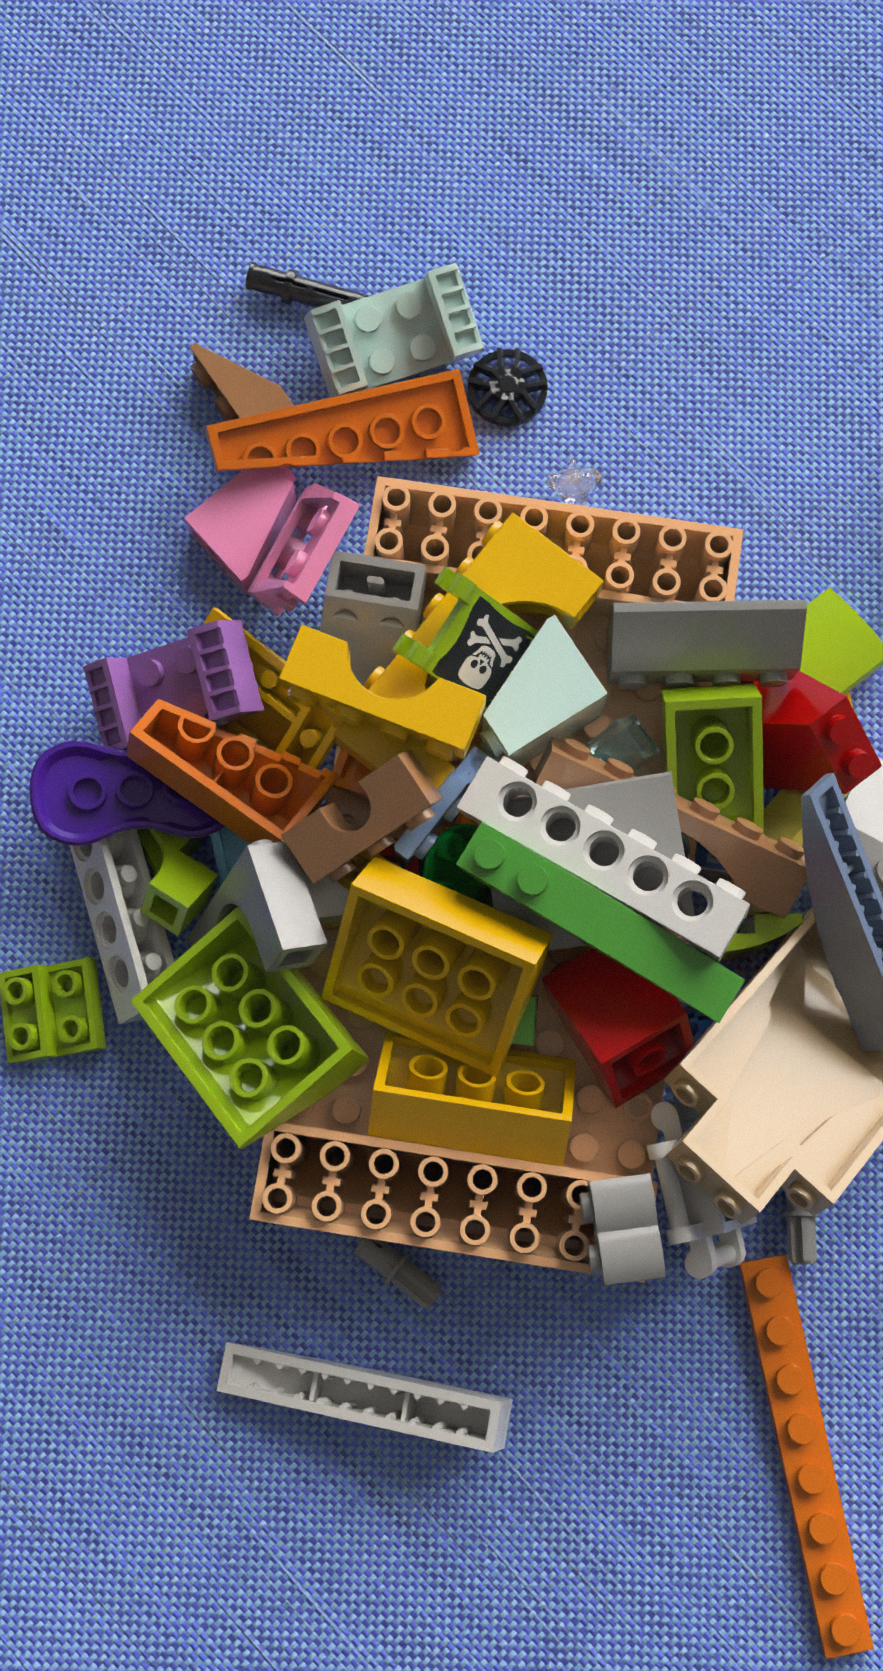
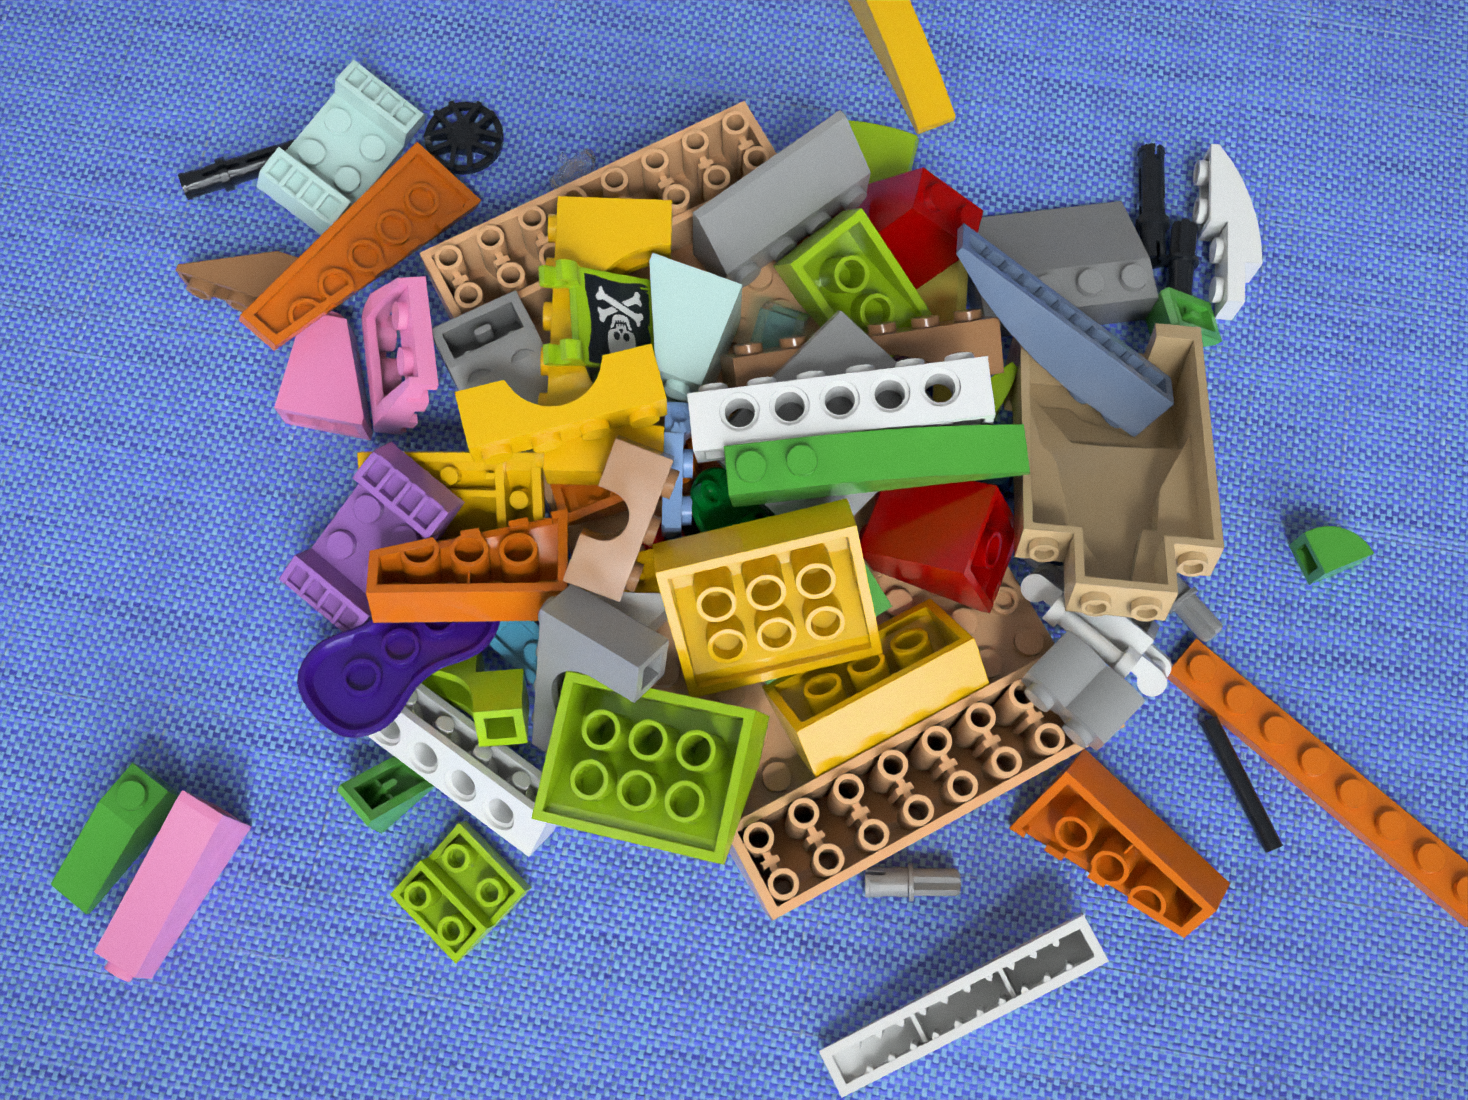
camera: 40 degrees left, 5 degrees down
none -> bright green slope [337,756,435,834]
none -> orange wedge [1009,749,1230,938]
none -> black bar [1200,716,1283,853]

